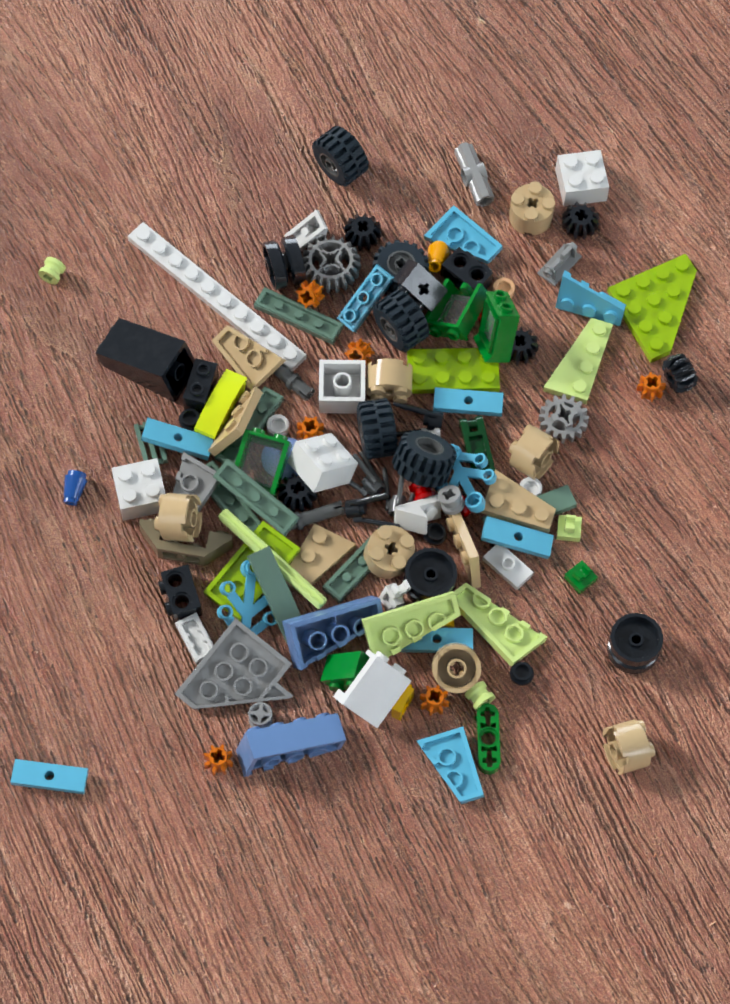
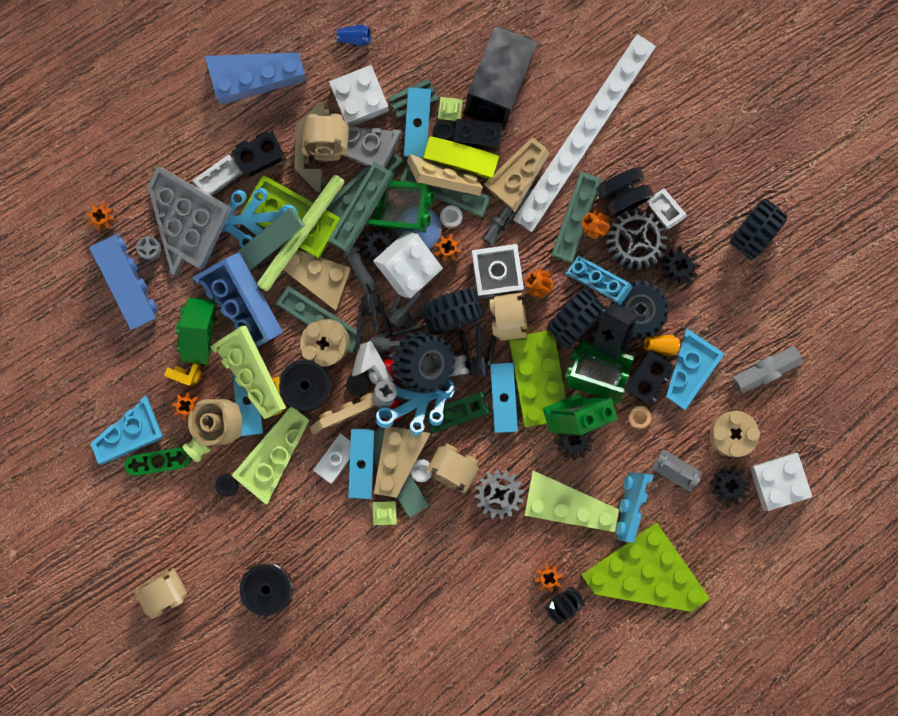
camera: 85 degrees right, 20 degrees up
medium azure tile [10,759,89,794] -> none
white panel [333,650,411,728] -> none
white plate [379,579,411,611] -> none
green tile [564,560,598,594] -> none
none -> medium blue wedge [205,53,307,105]
none -> yellowish green tile [438,97,463,123]

